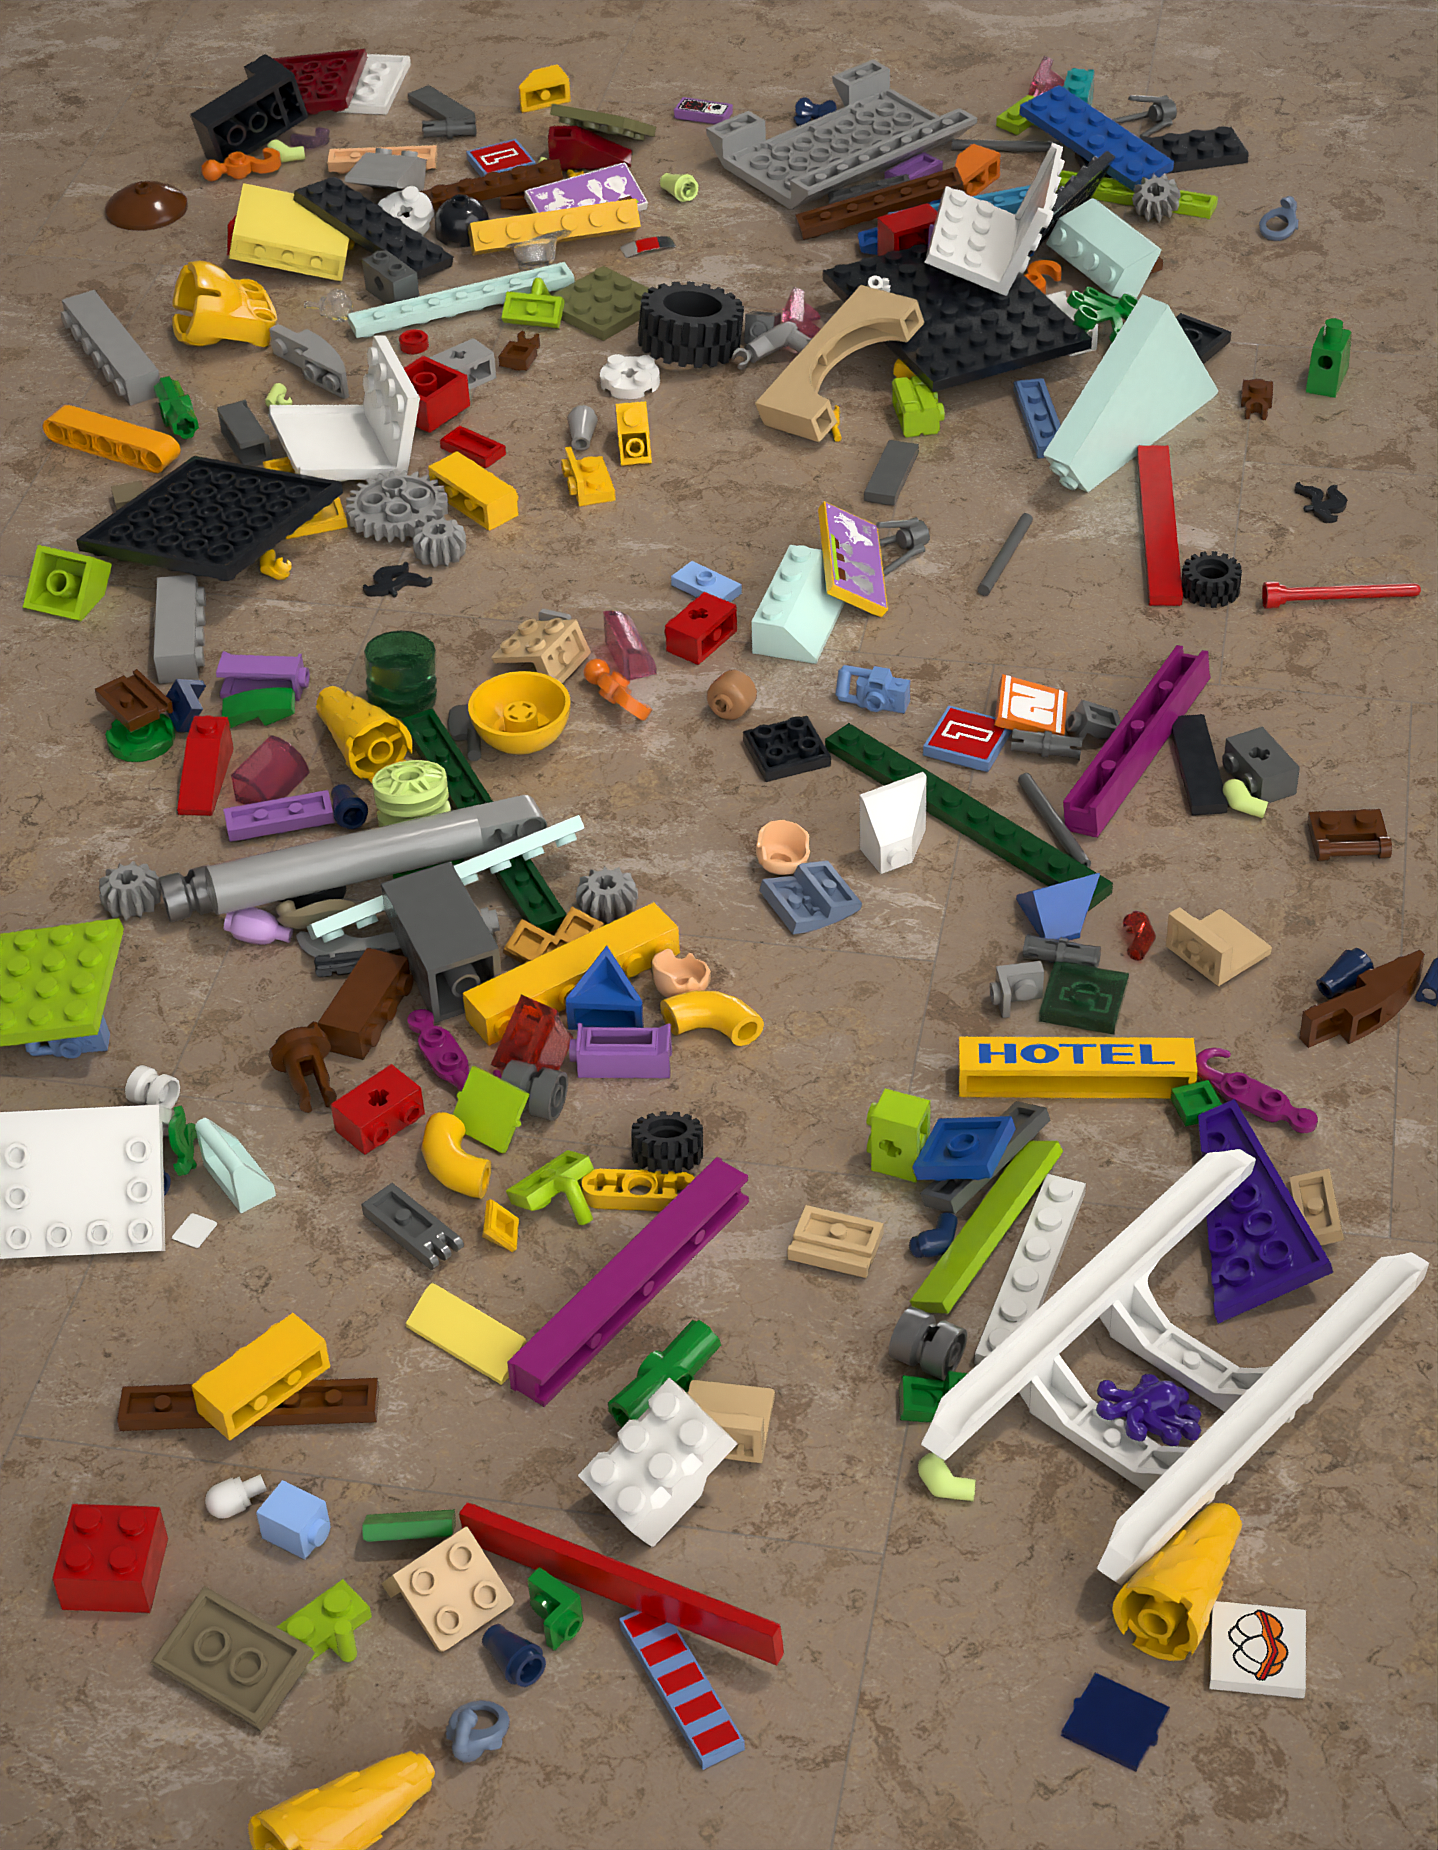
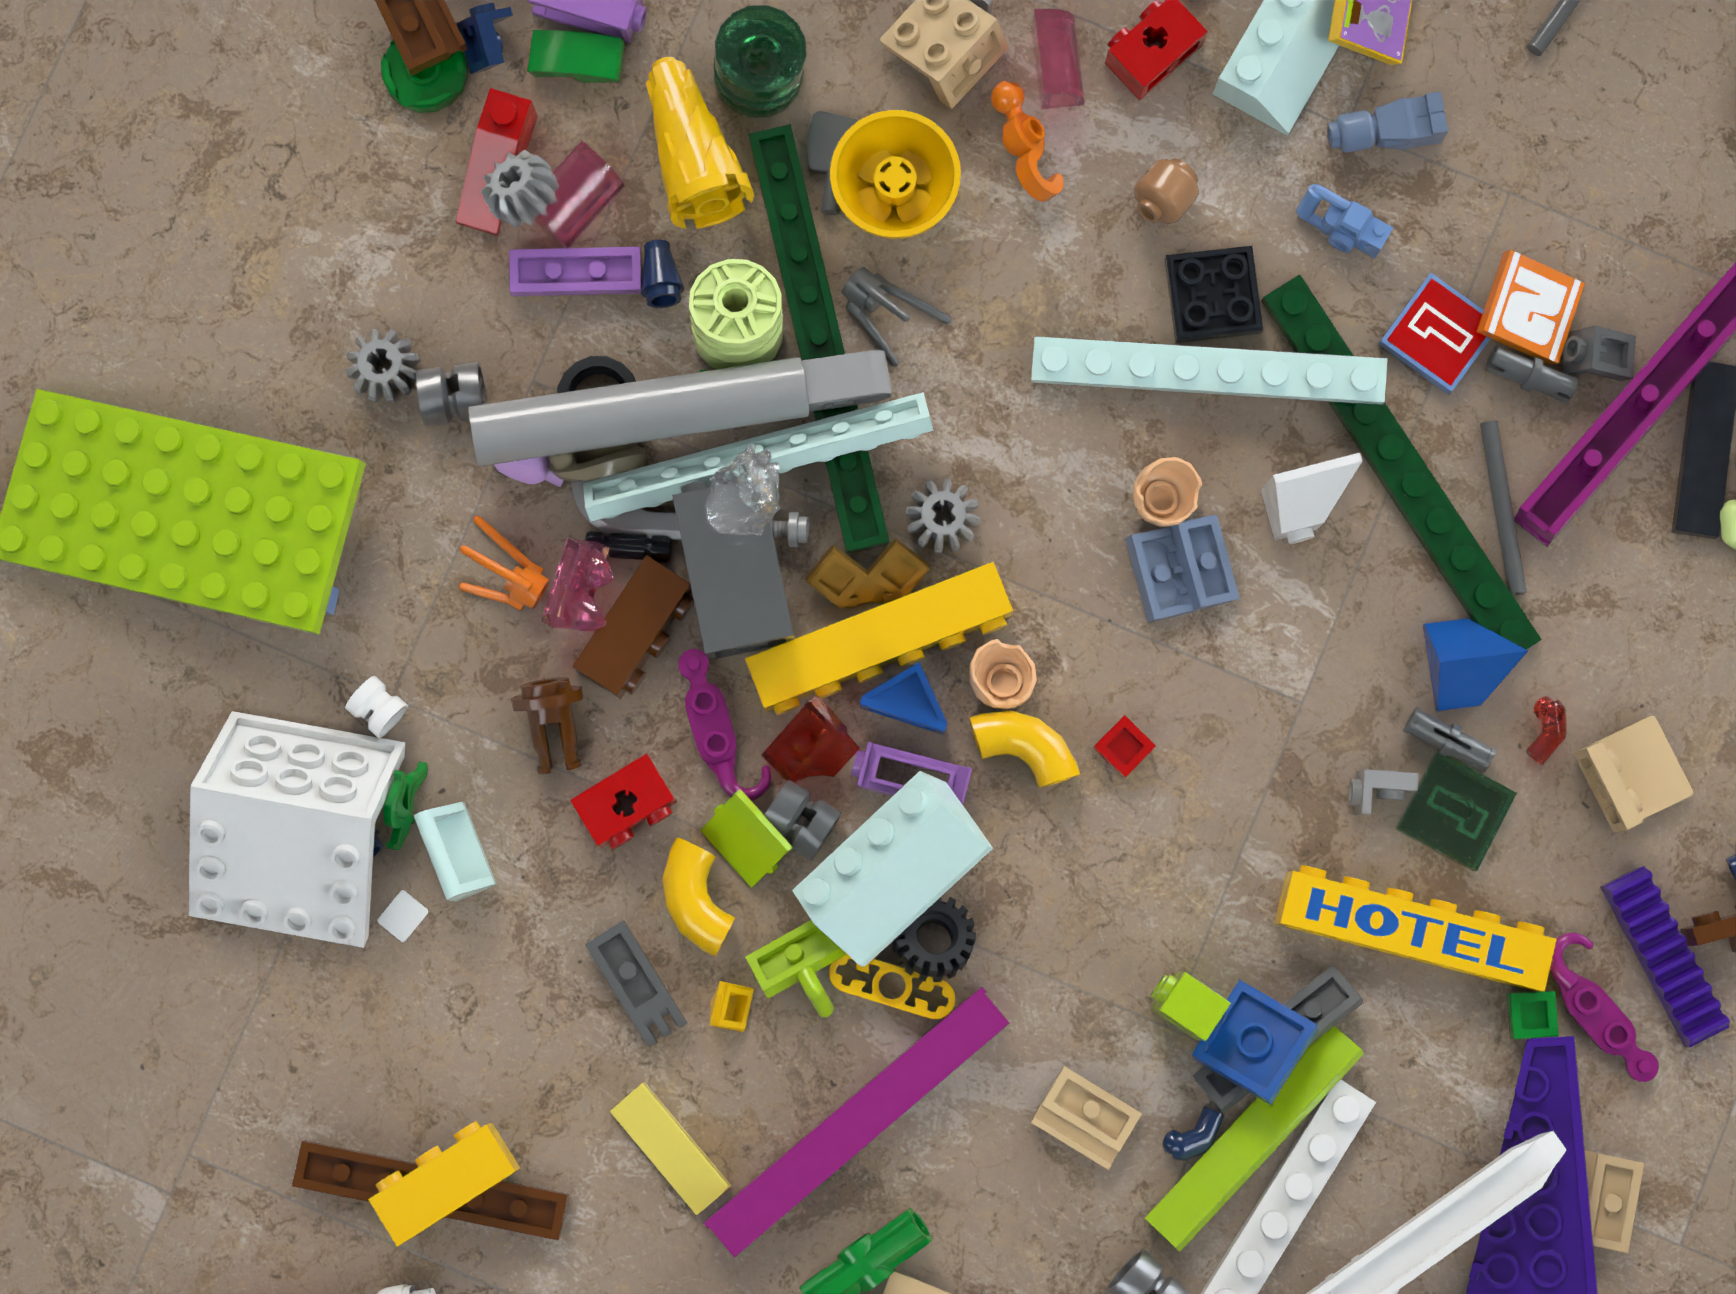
camera: 10 degrees right, 40 degrees up
none -> orange plant [459,515,550,611]
none -> light grey gear [481,150,560,228]
none -> clear pink tile [541,538,614,631]
none -> clear hair [705,444,781,536]
none -> light aqua slope [792,771,993,967]
none -> dark grey plant [841,267,951,367]
none -> light aqua plate [1031,337,1388,405]
none -> red plate [1093,715,1156,778]
none -> sand blue piece [1327,91,1448,153]
none -> dark purple gear [1600,866,1730,1047]

